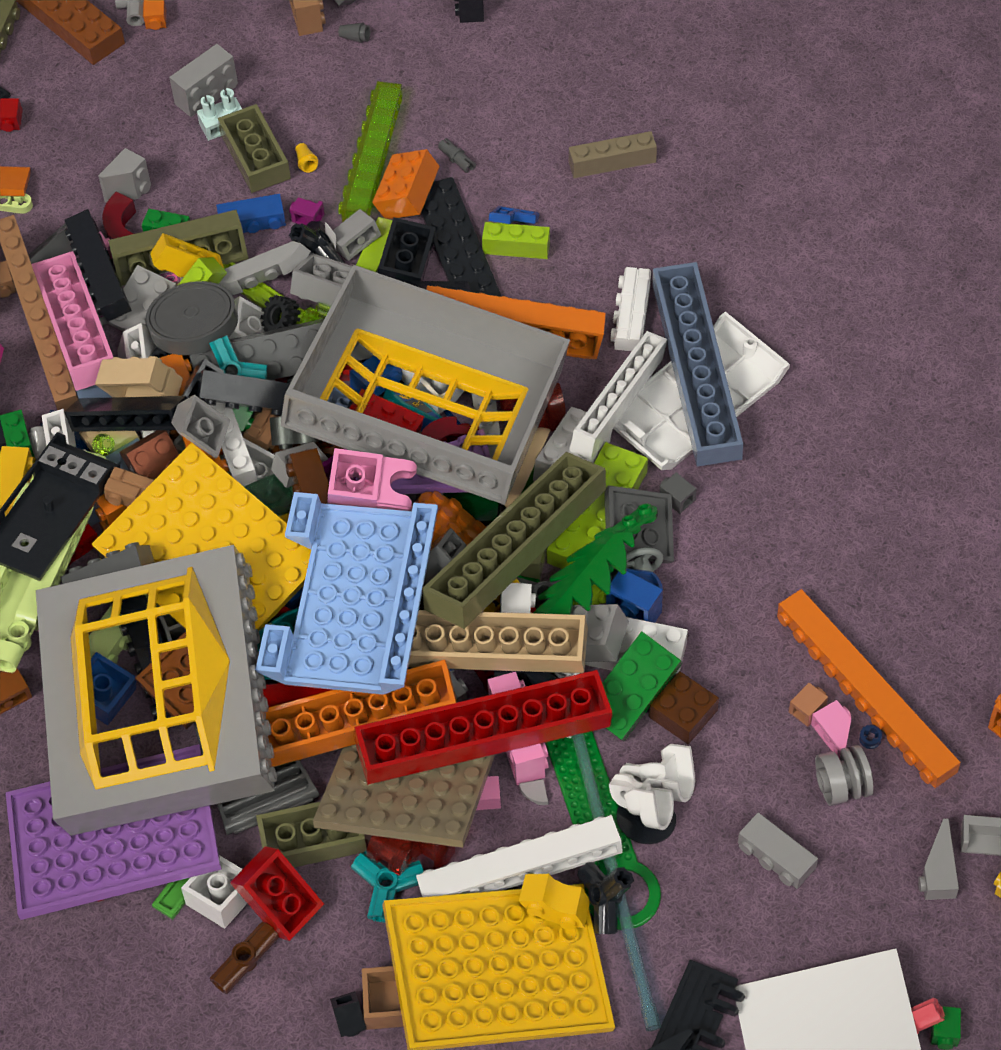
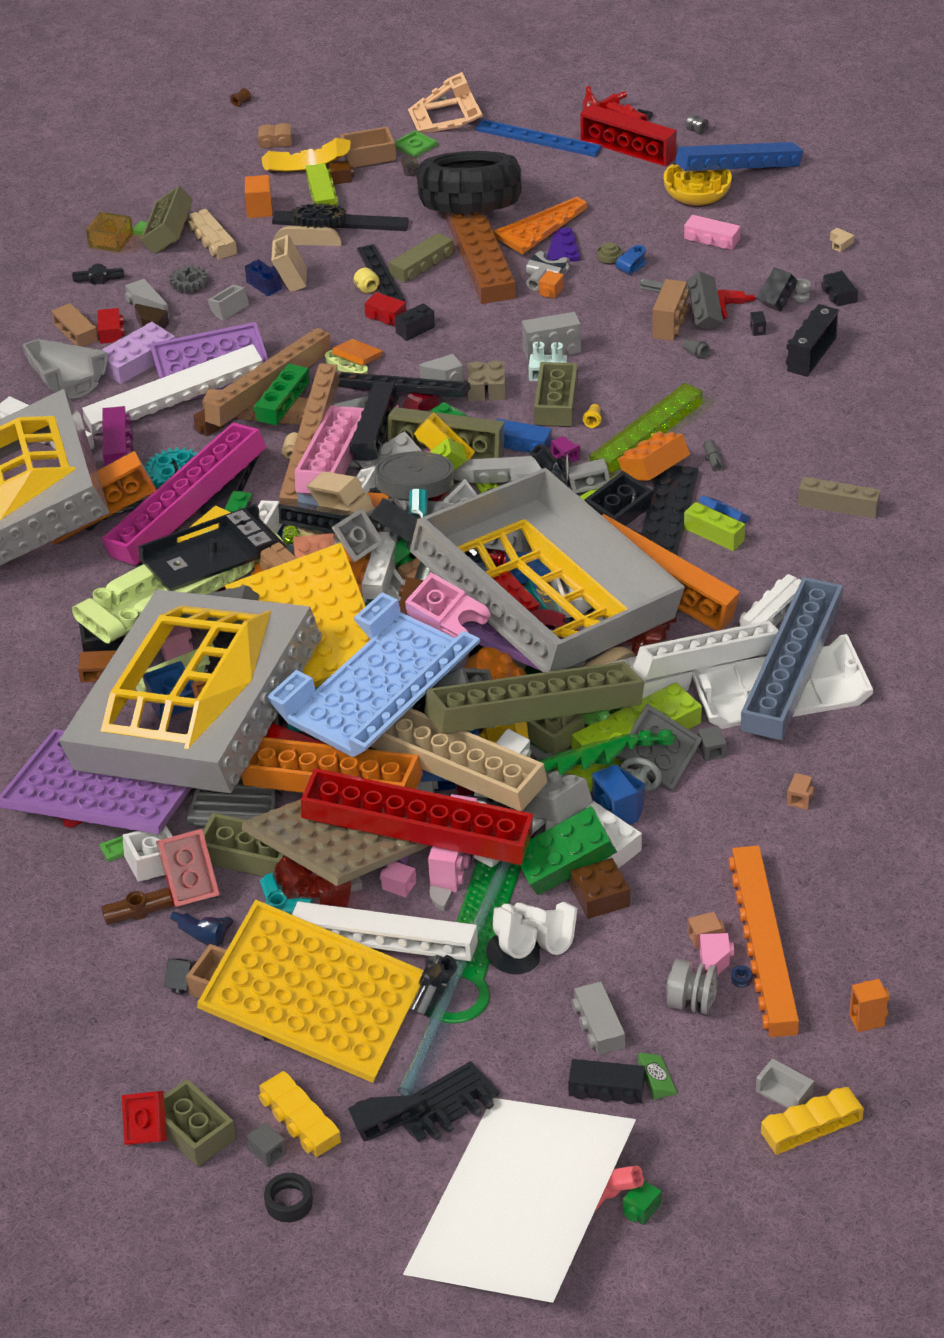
camera: 30 degrees right, 15 degrees down
yellow brick [519,874,590,930] -> none
light grey slope [918,819,959,900] -> none
none -> dark blue animal [170,911,233,946]
none -> tan brick [282,432,298,459]
none -> black tile [338,371,471,397]
none -> black brick [395,303,435,341]
none -> dark tan piece [467,361,506,401]
none -> black brick [568,1059,645,1104]
none -> bright green slope [638,1053,677,1100]
none -> nougat brick [787,773,815,810]

